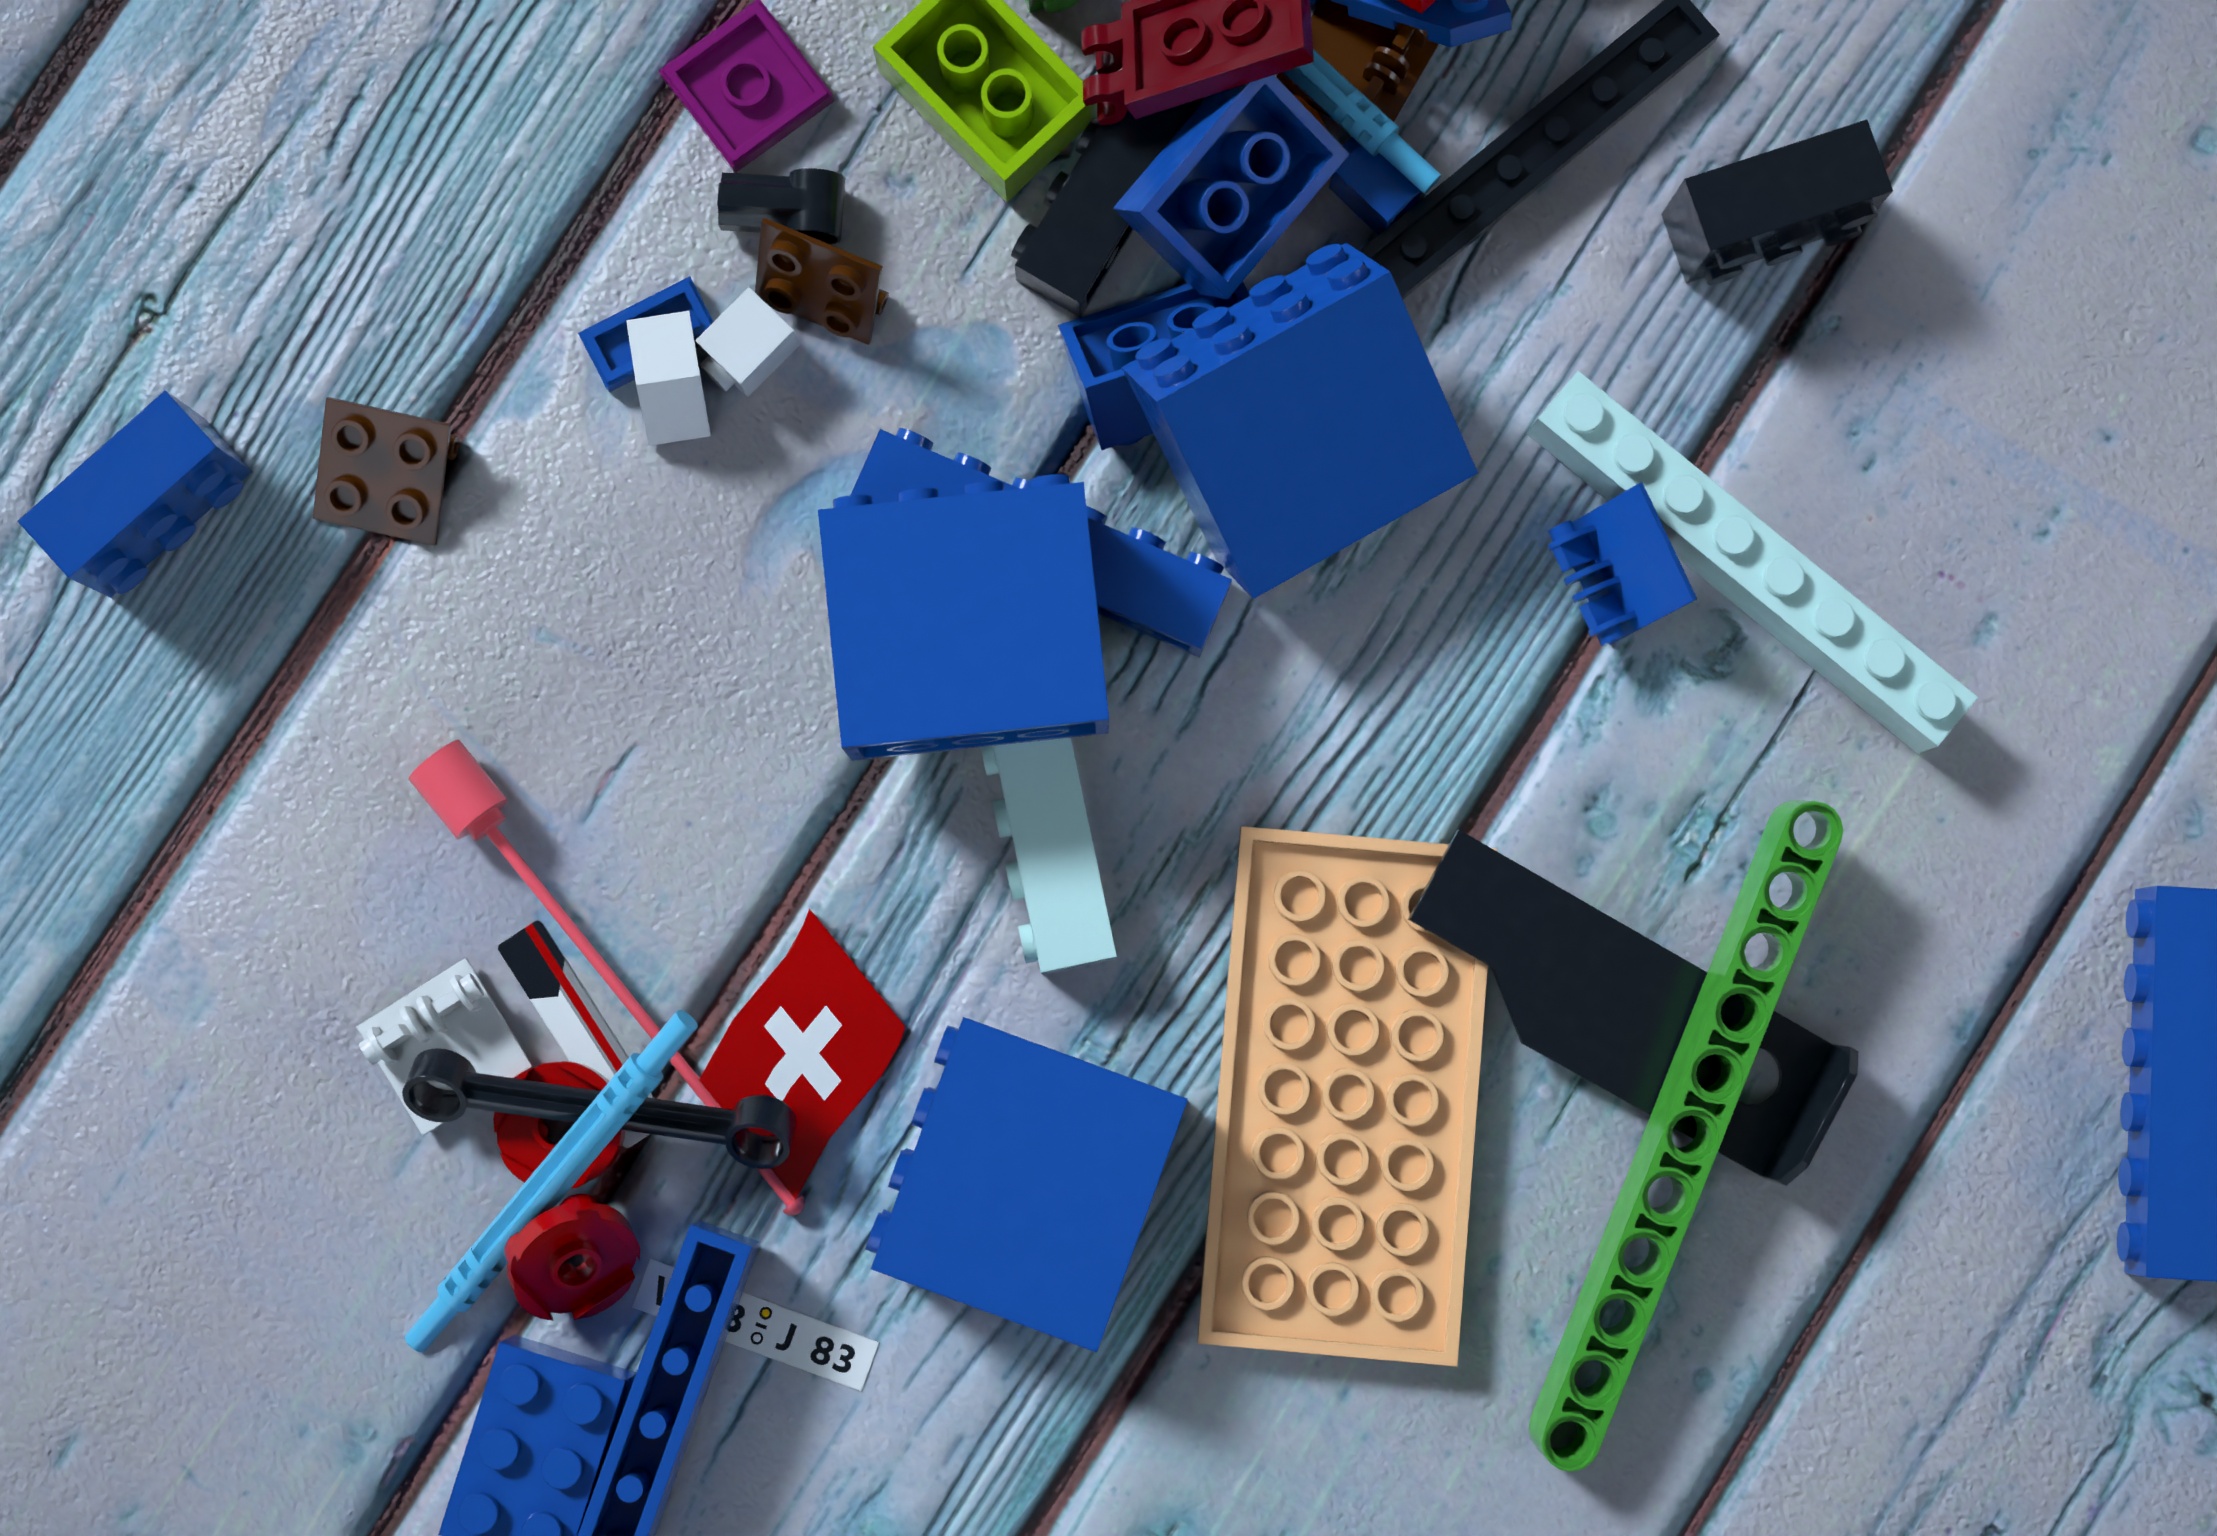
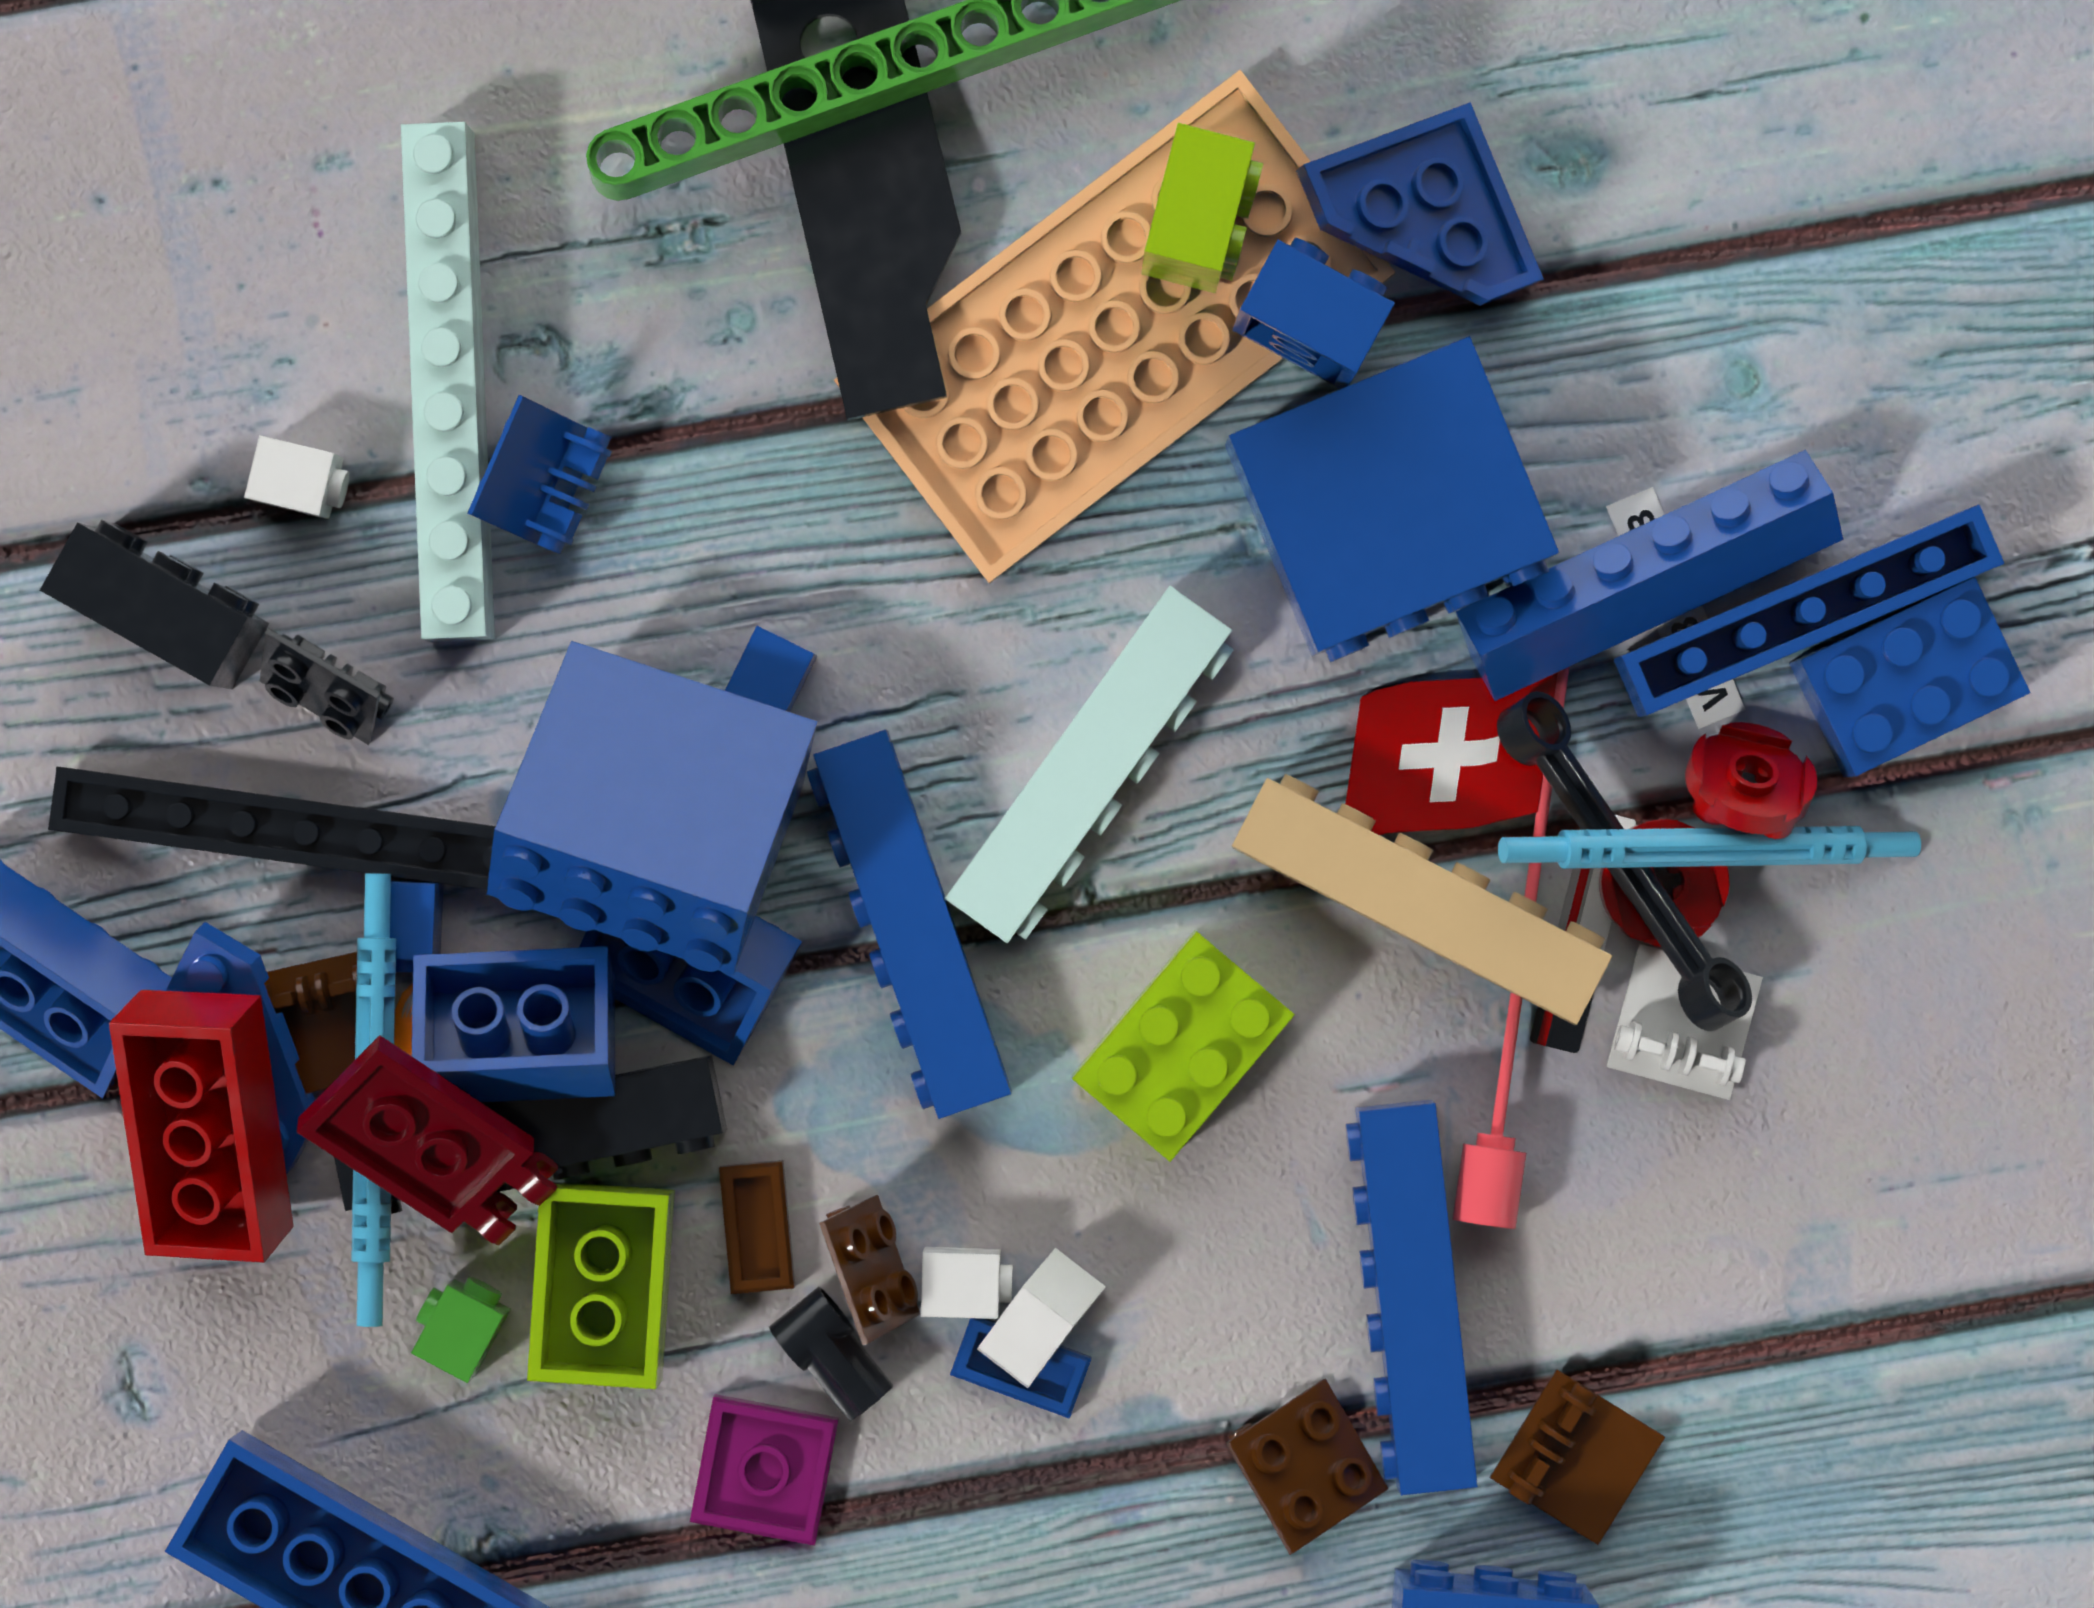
camera: 130 degrees left, 5 degrees up
blue brick [818,474,1109,761] -> none
none -> white brick [244,435,349,520]
none -> black hinge [259,628,394,745]
none -> reddish brown tile [719,1160,795,1294]
none -> blue brick [725,626,818,712]
none -> lime brick [1072,930,1295,1162]
none -> lime brick [1141,123,1263,293]
none -> blue brick [1232,238,1395,389]
none -> tan brick [1232,774,1613,1025]
none -> blue plate [1296,102,1544,306]
none -> blue brick [1345,1099,1478,1496]
none -> blue brick [1456,449,1844,701]
none -> reddish brown hinge [1489,1369,1665,1545]

